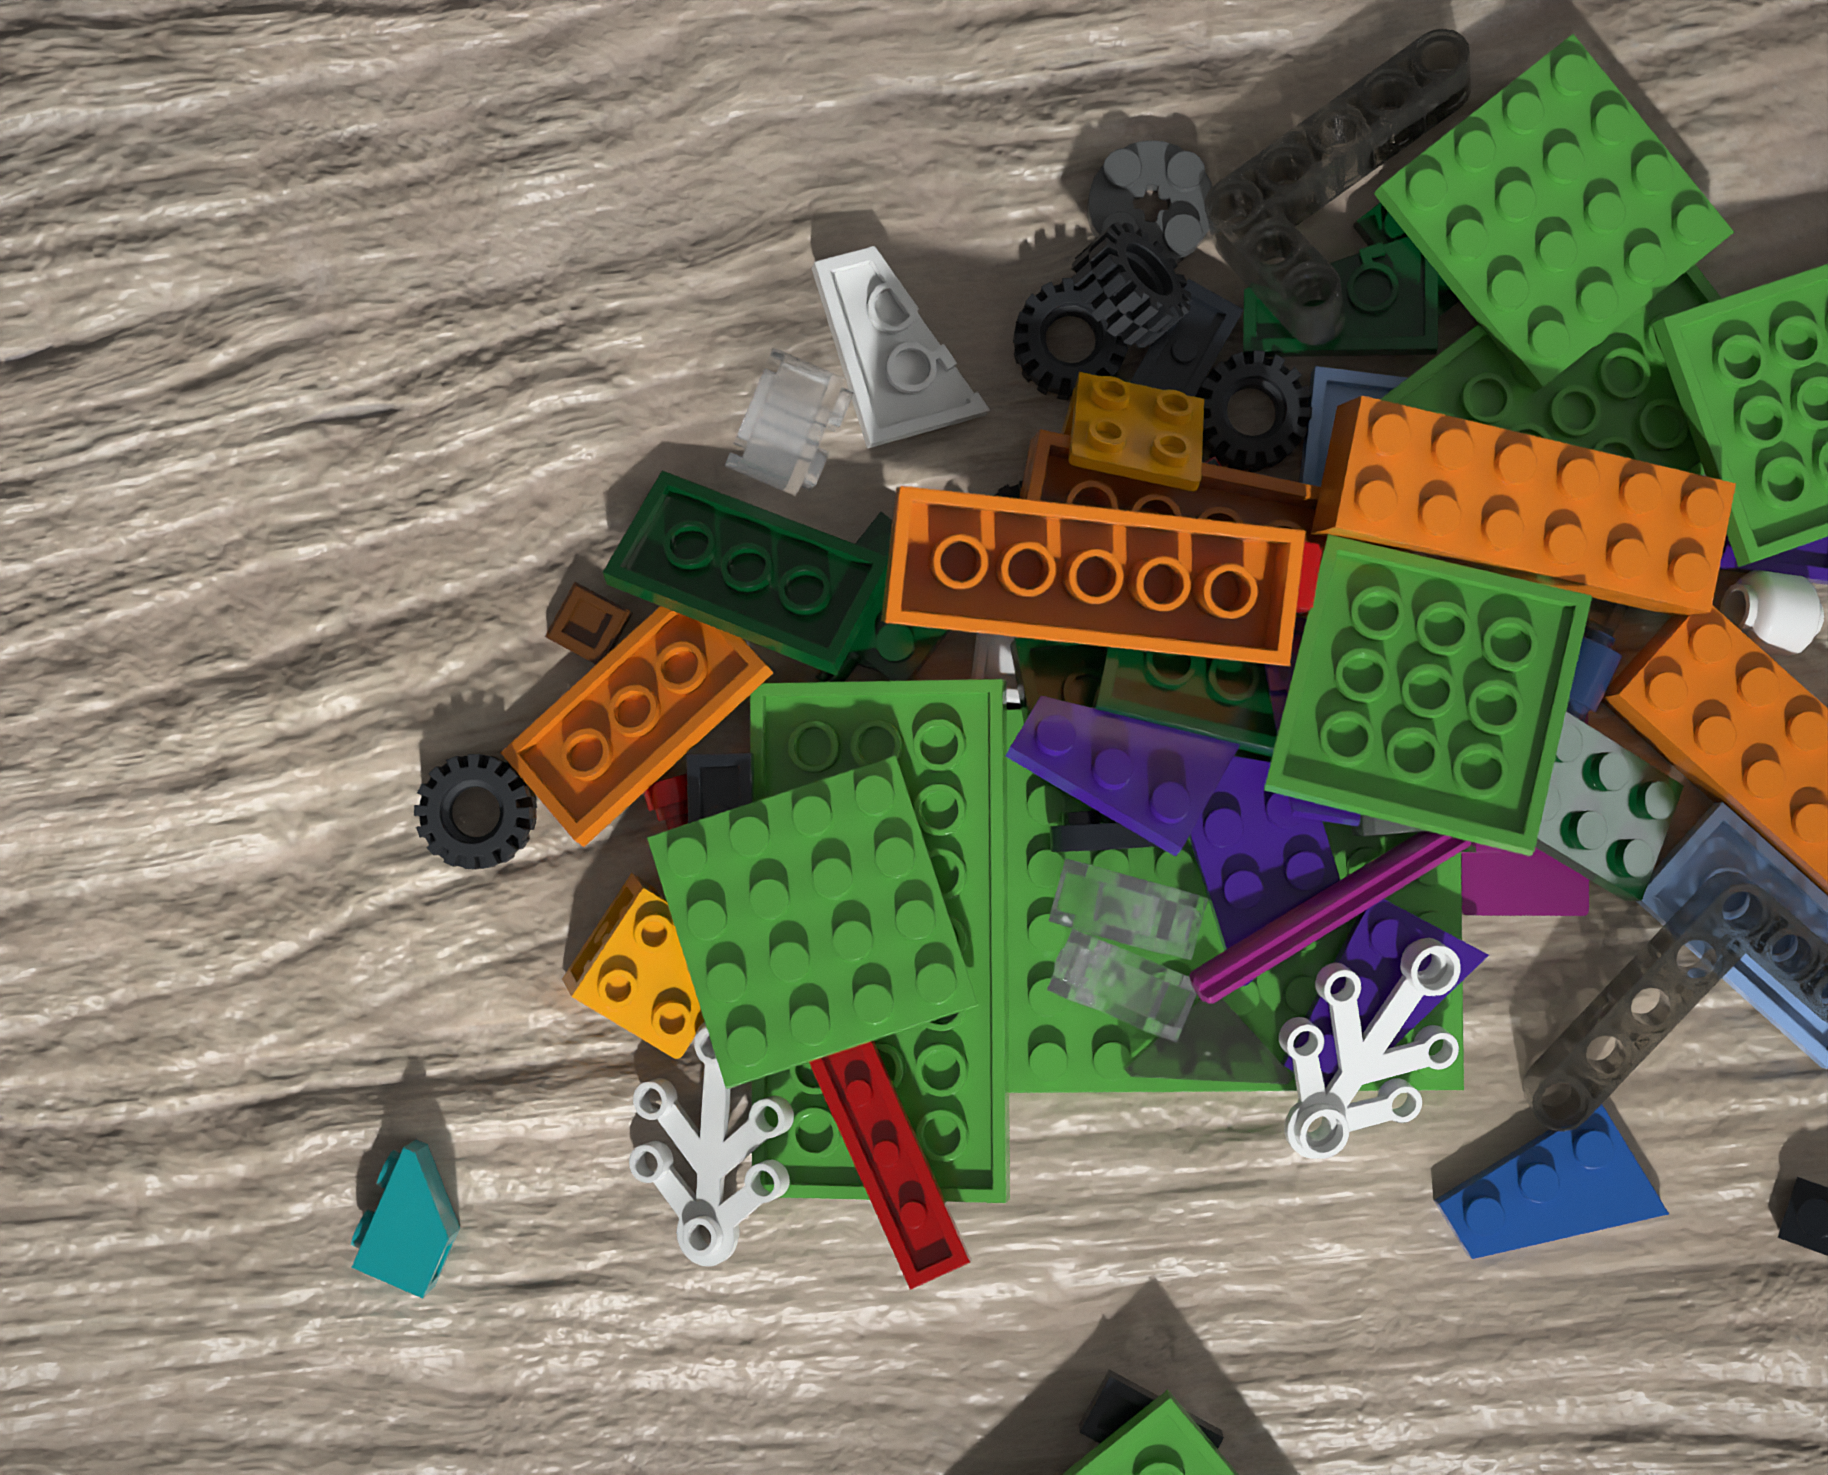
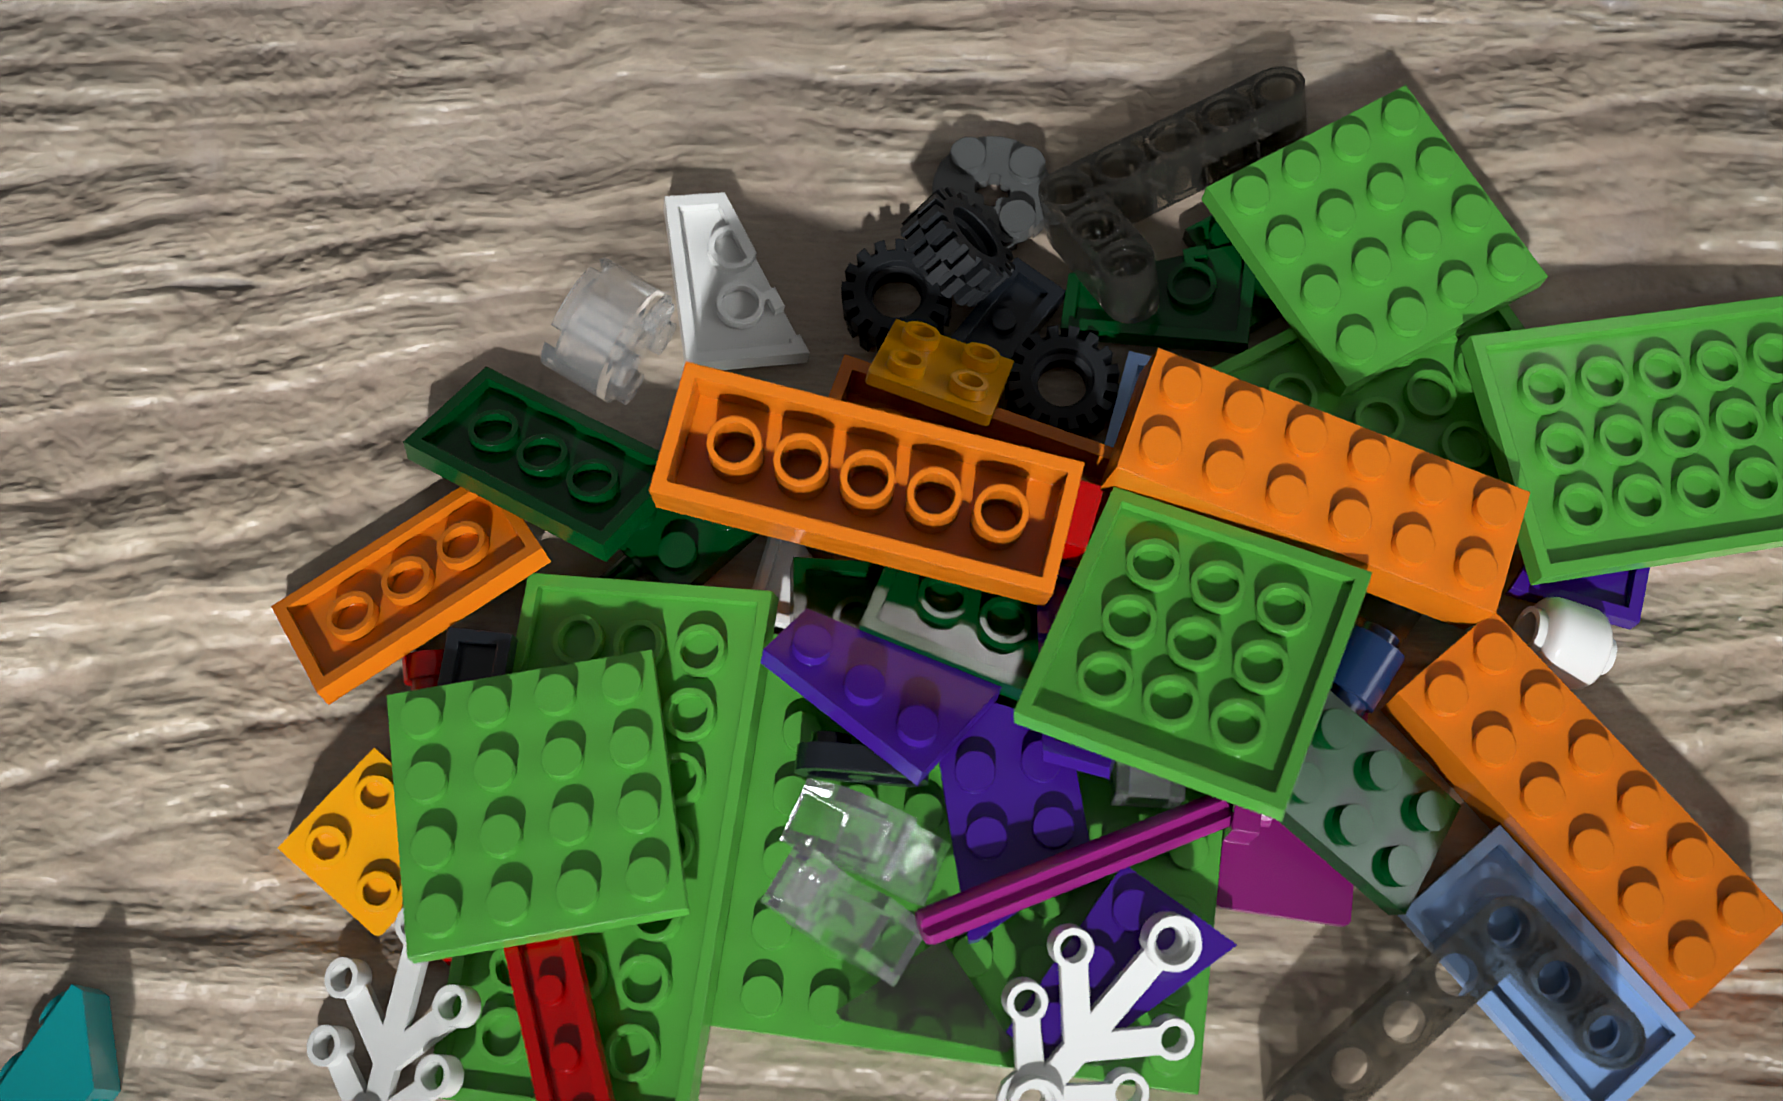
camera: 10 degrees right, 15 degrees down
black tyre [414,754,537,870] -> none
reddish brown tile [545,582,633,664] -> none

